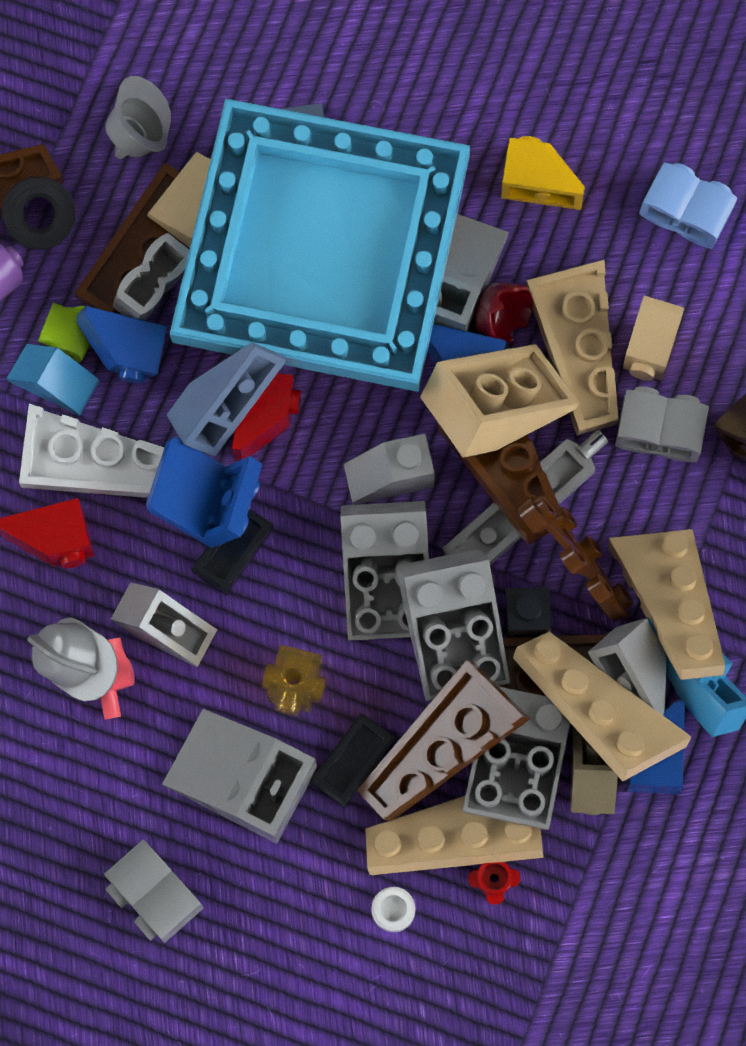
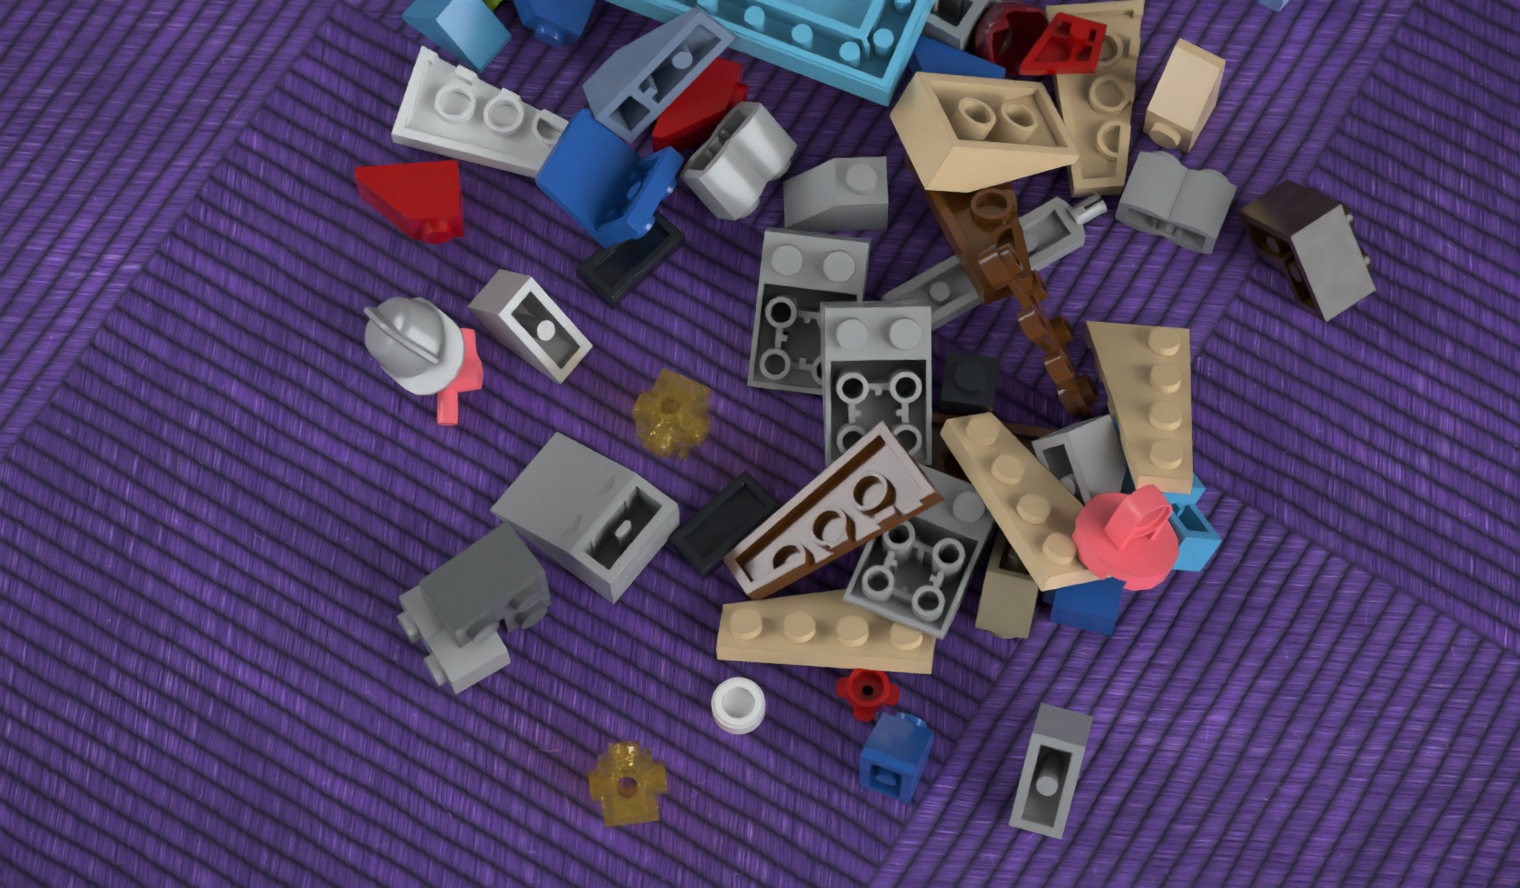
camera: 10 degrees right, 5 degrees down
none -> dark grey brick [418,521,552,648]
none -> clear yellow brick [588,741,668,827]
none -> light grey brick [680,101,797,221]
none -> blue slope [859,712,934,805]
none -> light grey slope [1009,703,1094,839]
none -> red piece [1018,12,1107,75]
none -> coral tile [1072,484,1179,591]

